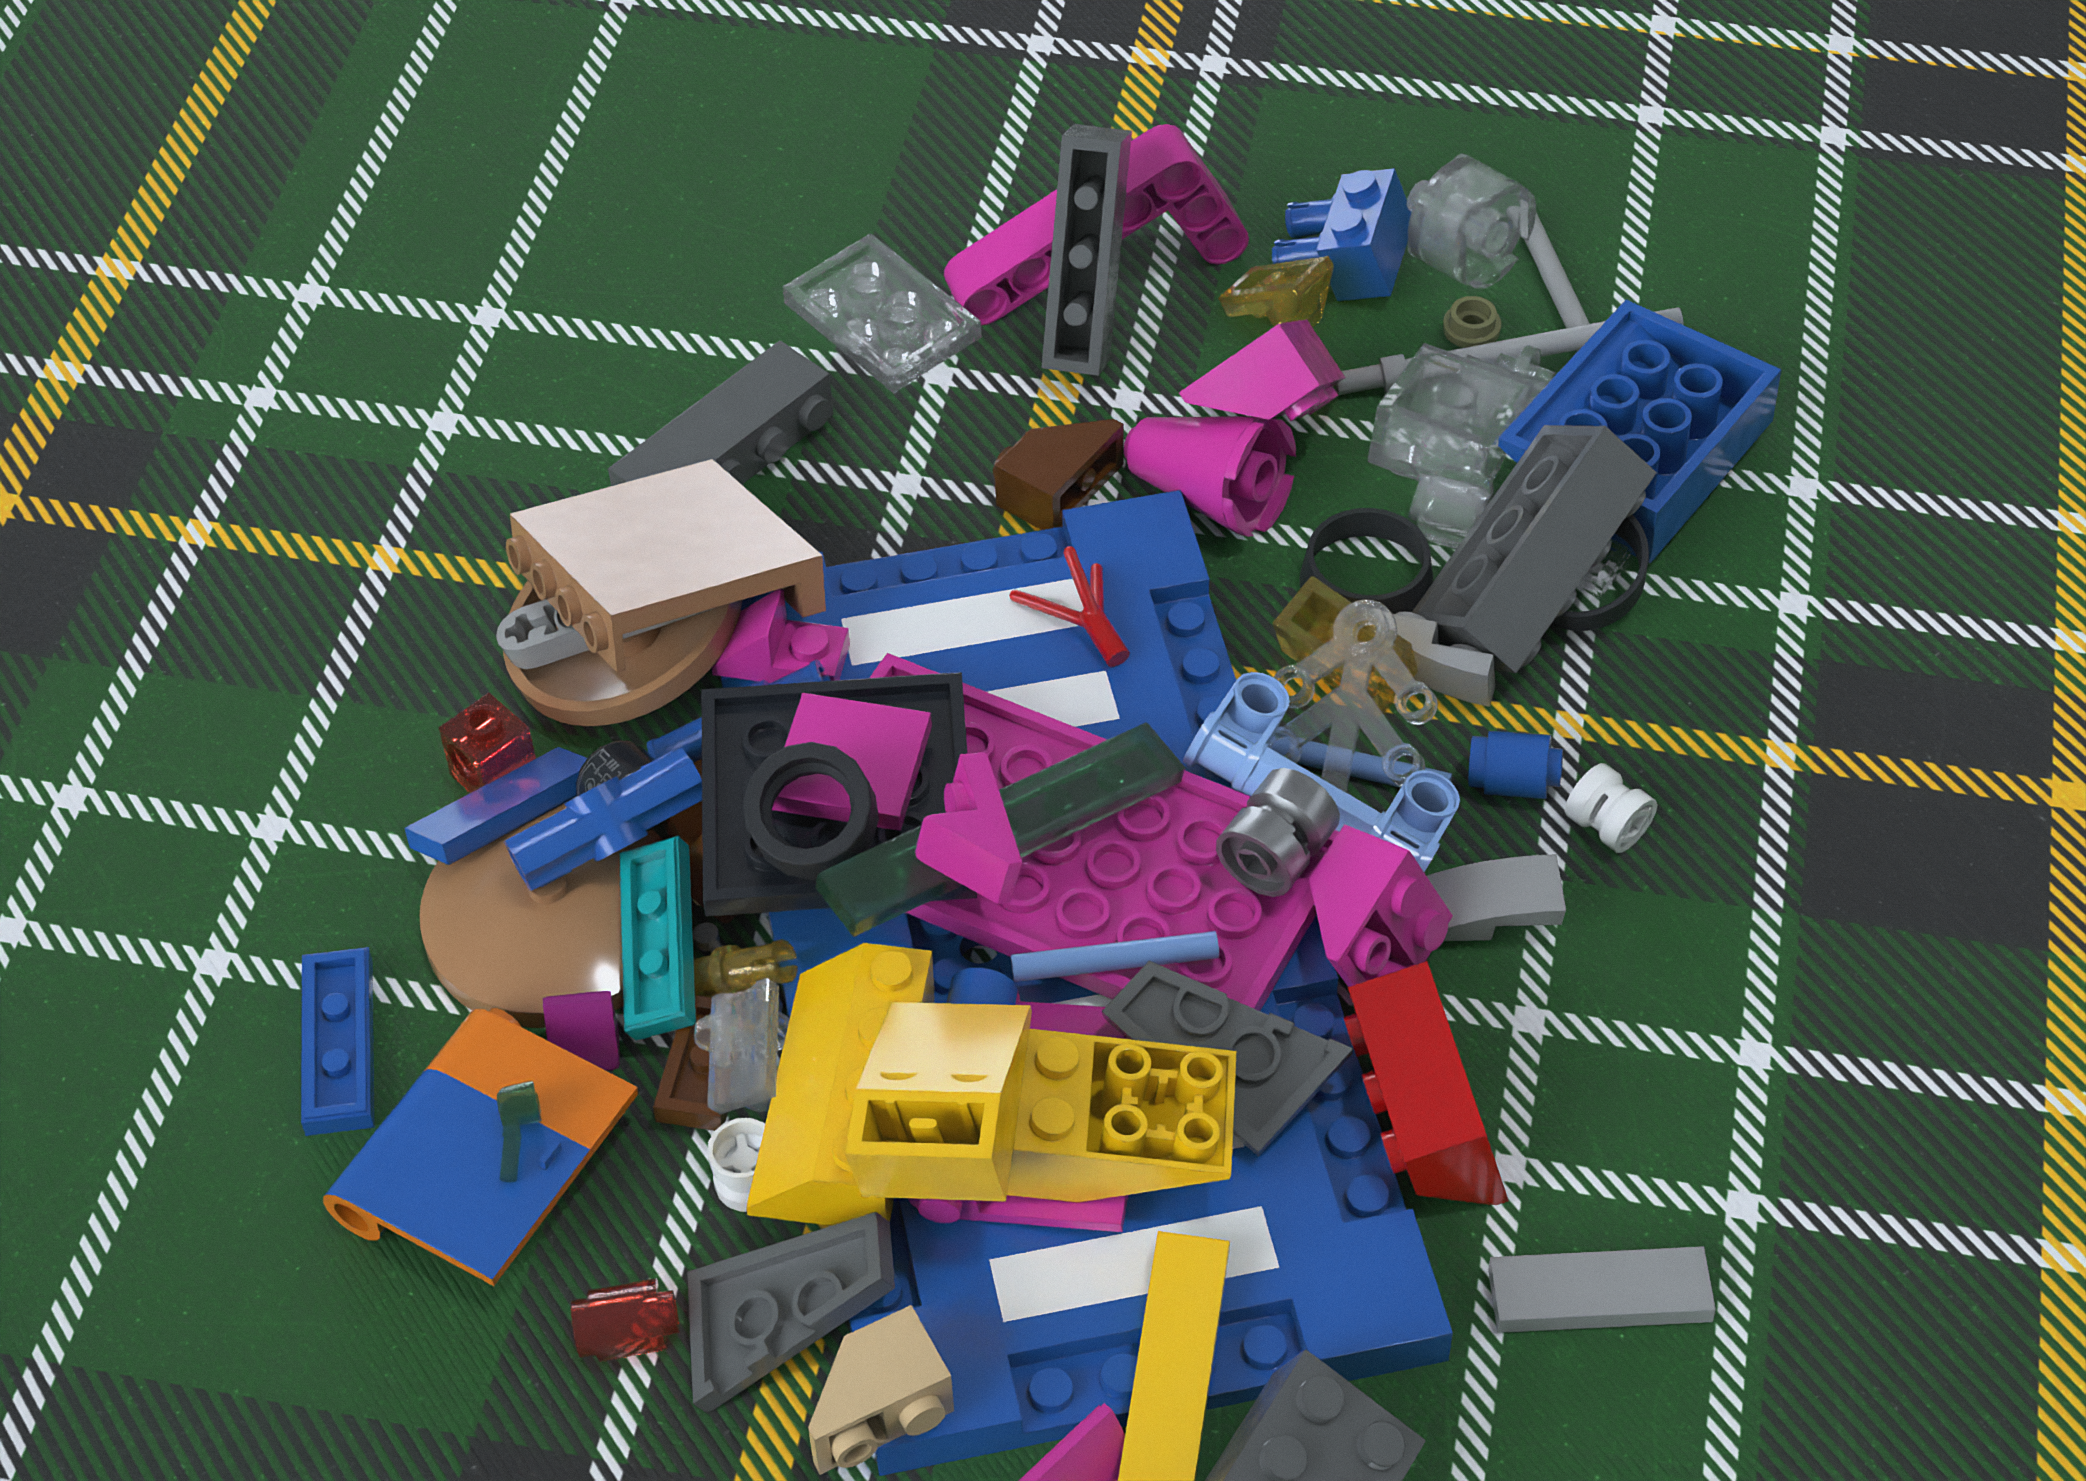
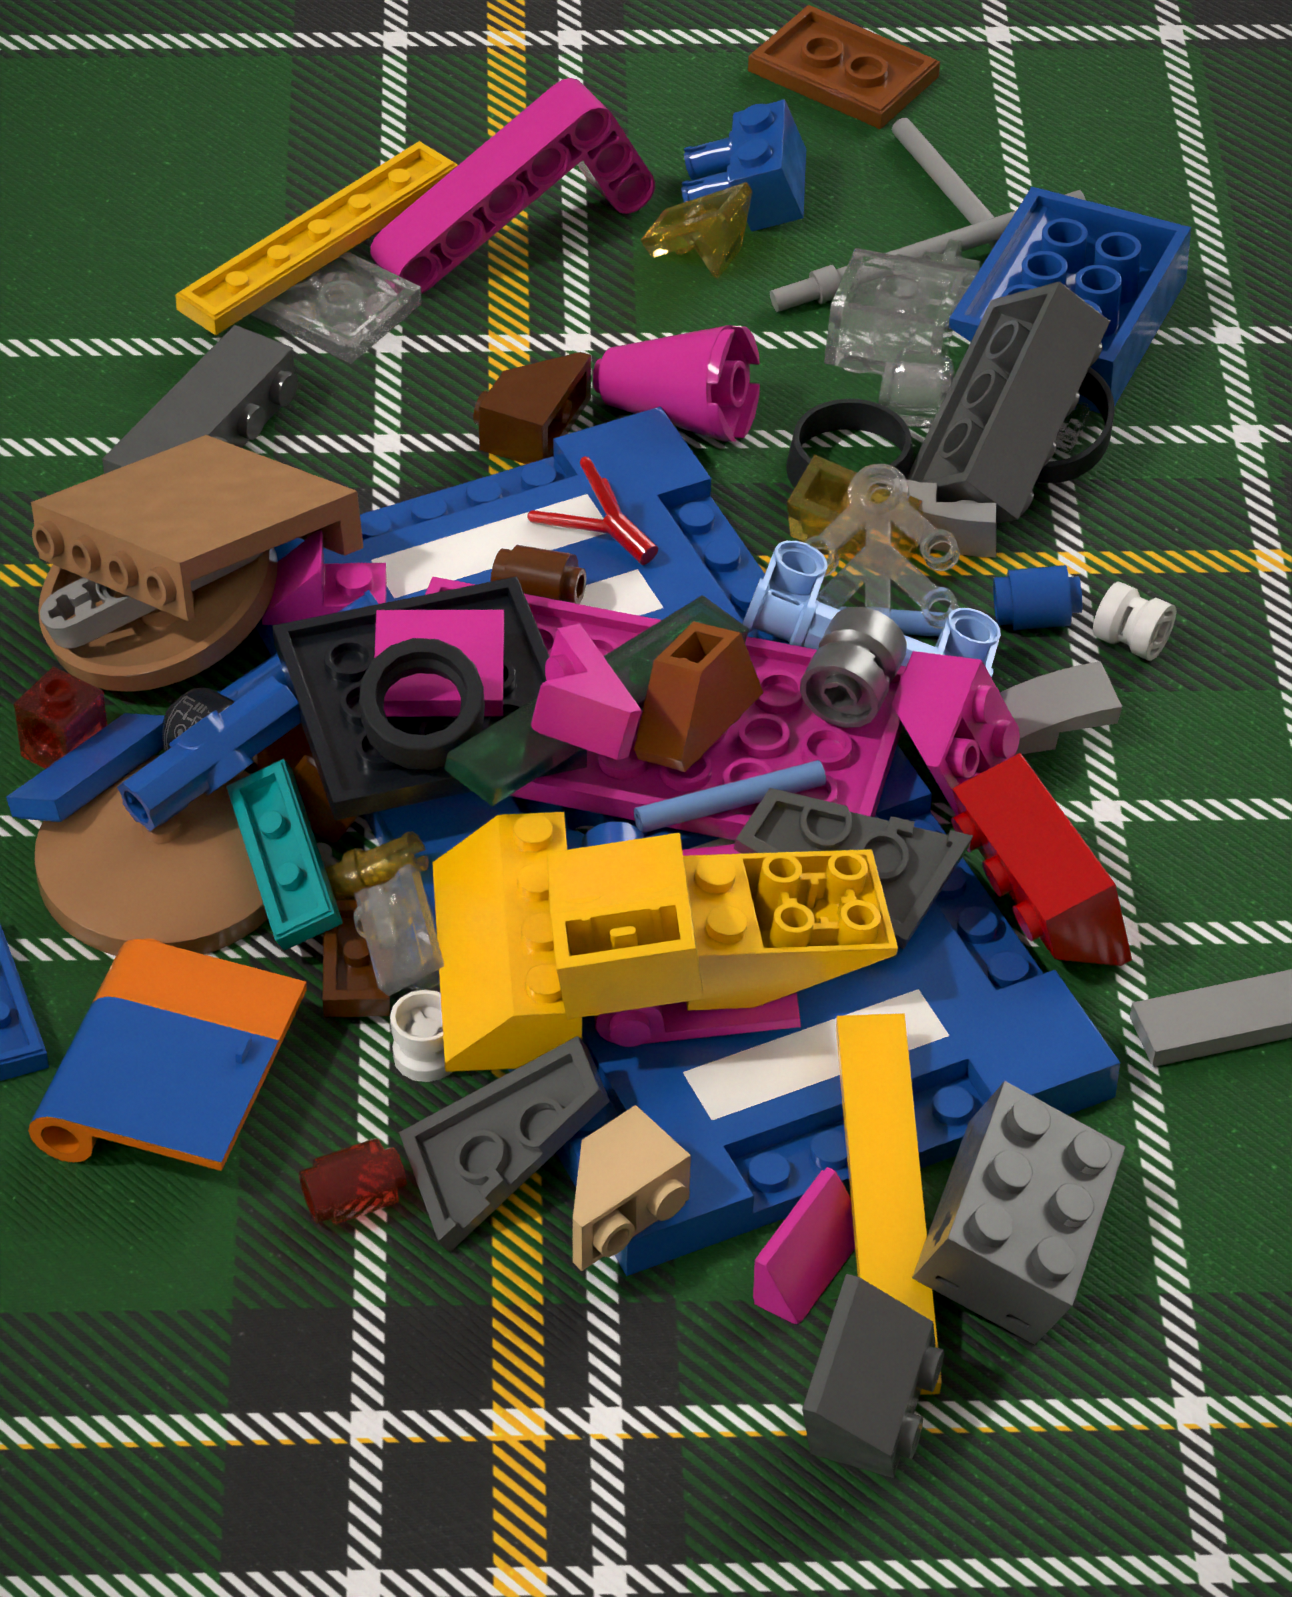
camera: 15 degrees left, 5 degrees down
hand [497,1081,542,1183] -> none
magenta slope [543,990,620,1071] -> none
dark grey brick [1041,124,1132,376] -> none
dark pink slope [1179,319,1346,421] -> none
clear brick [1407,153,1536,289] -> none
olive plate [1443,296,1501,348] -> none
none -> yellow tile [175,141,458,335]
none -> reddish brown brick [491,545,586,604]
none -> dark orange slope [634,621,764,772]
none -> dark orange tile [748,5,940,129]

